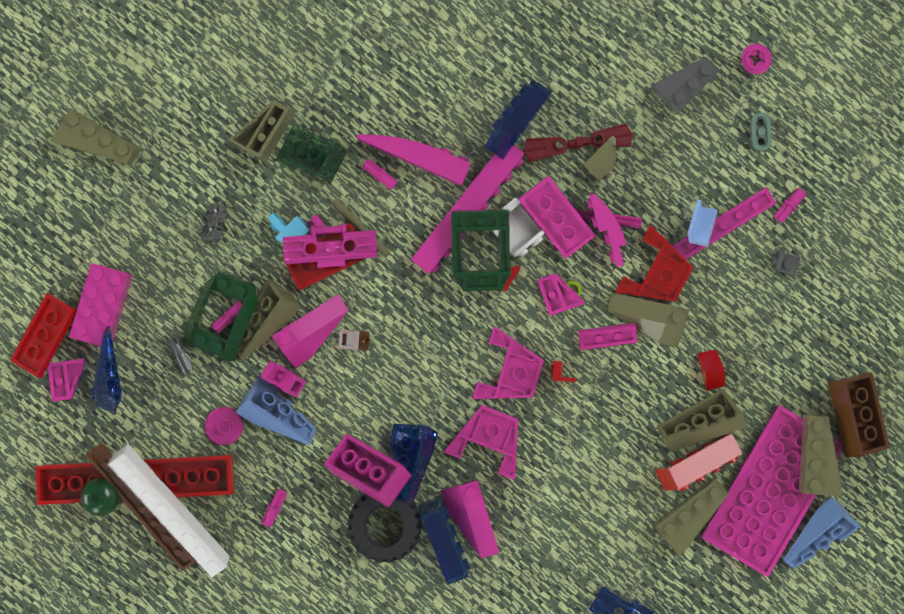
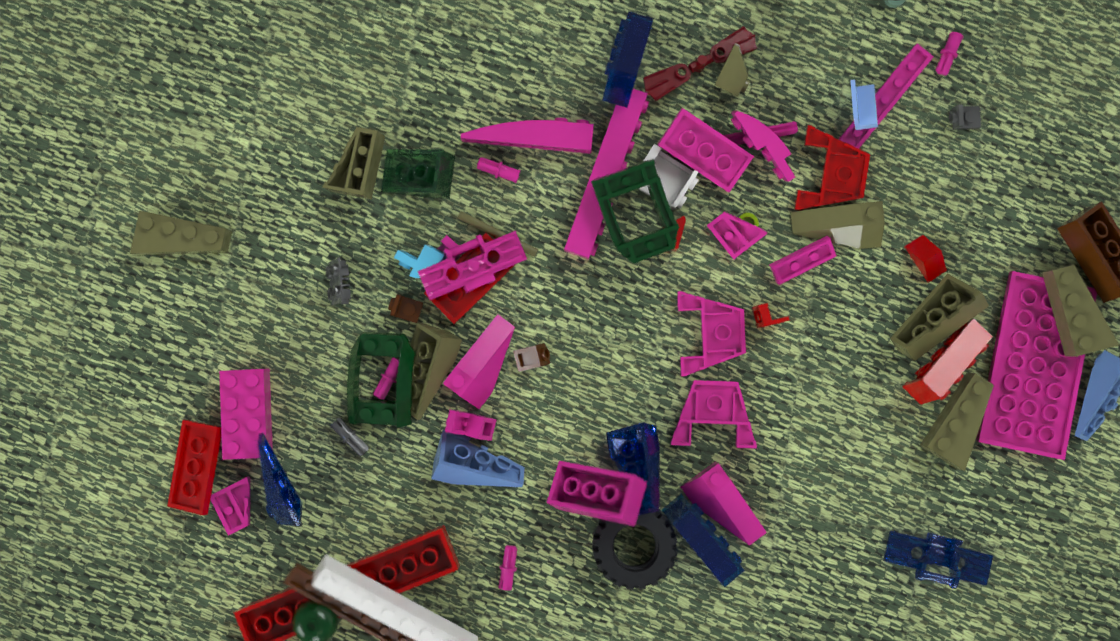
camera: 20 degrees left, 0 degrees up
dark pink tile [205,407,244,445] -> none
none -> reddish brown bracket [388,294,424,323]

